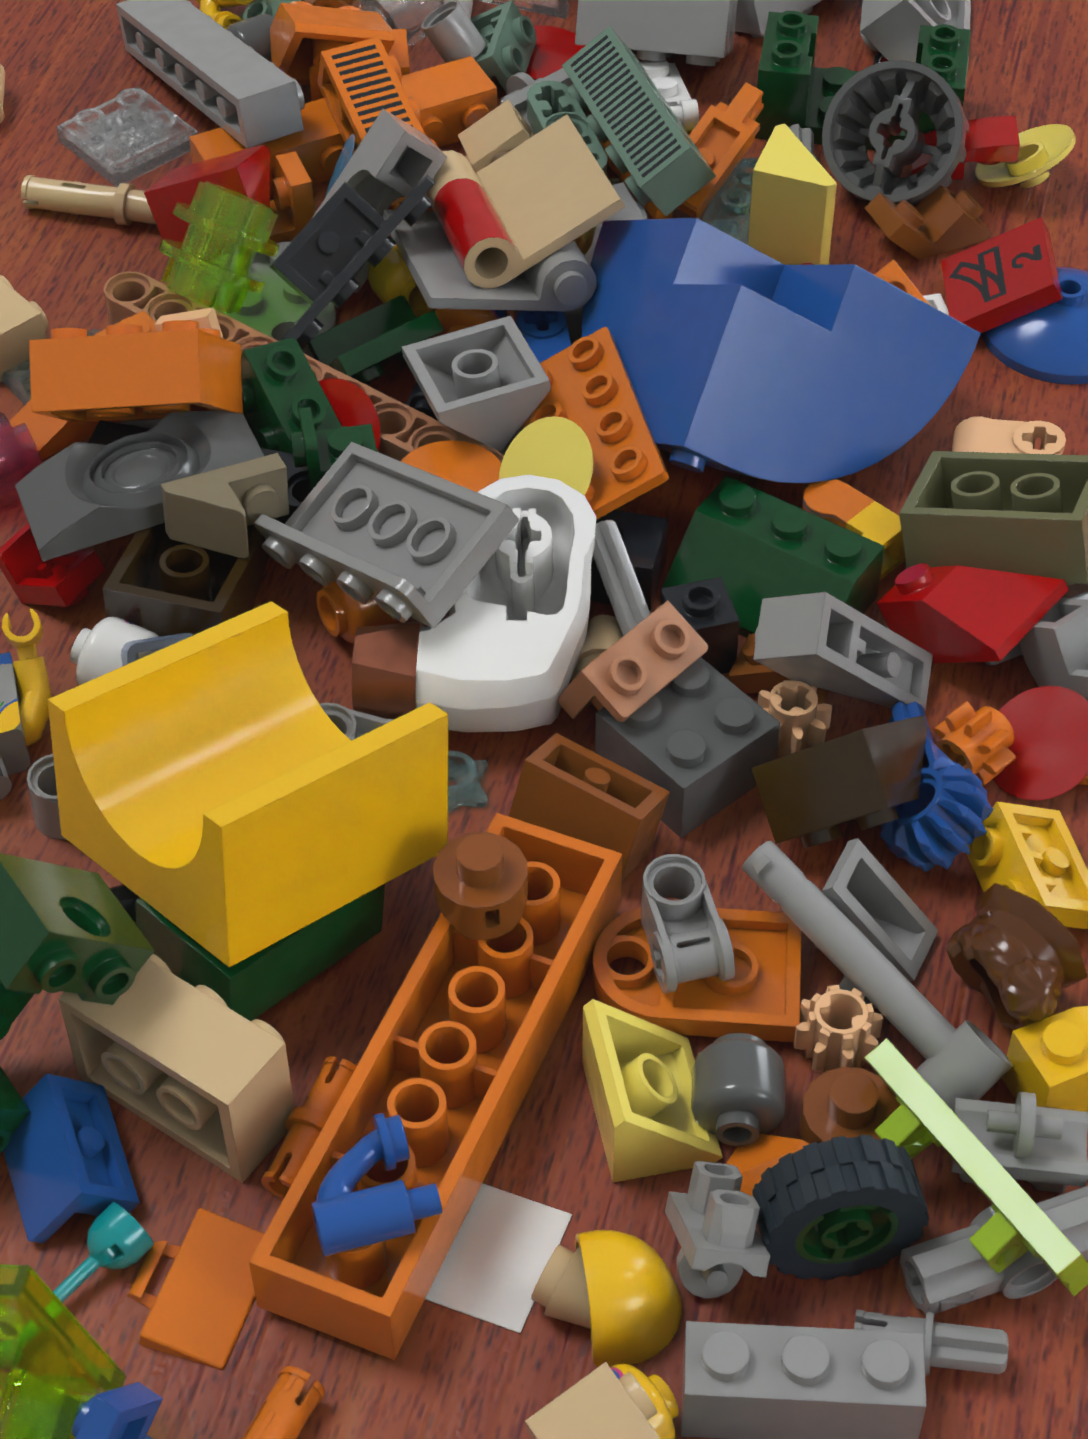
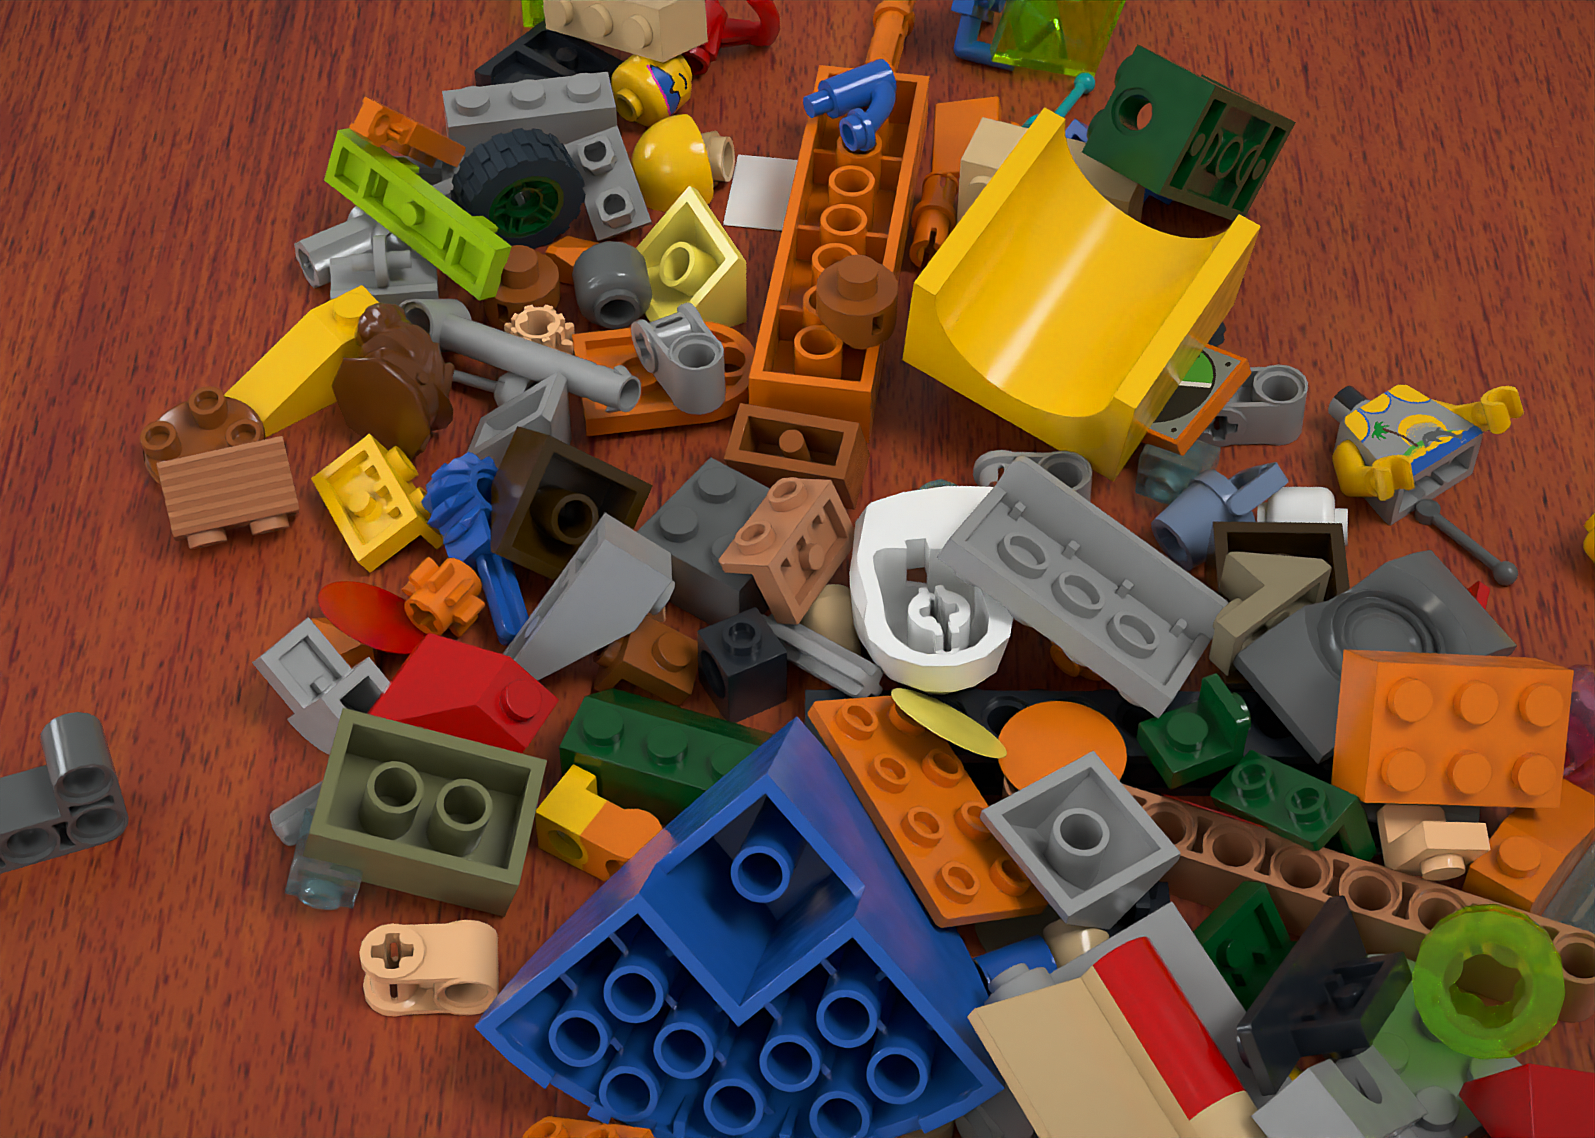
camera: 165 degrees right, 0 degrees up
none -> orange hinge [349,97,466,168]

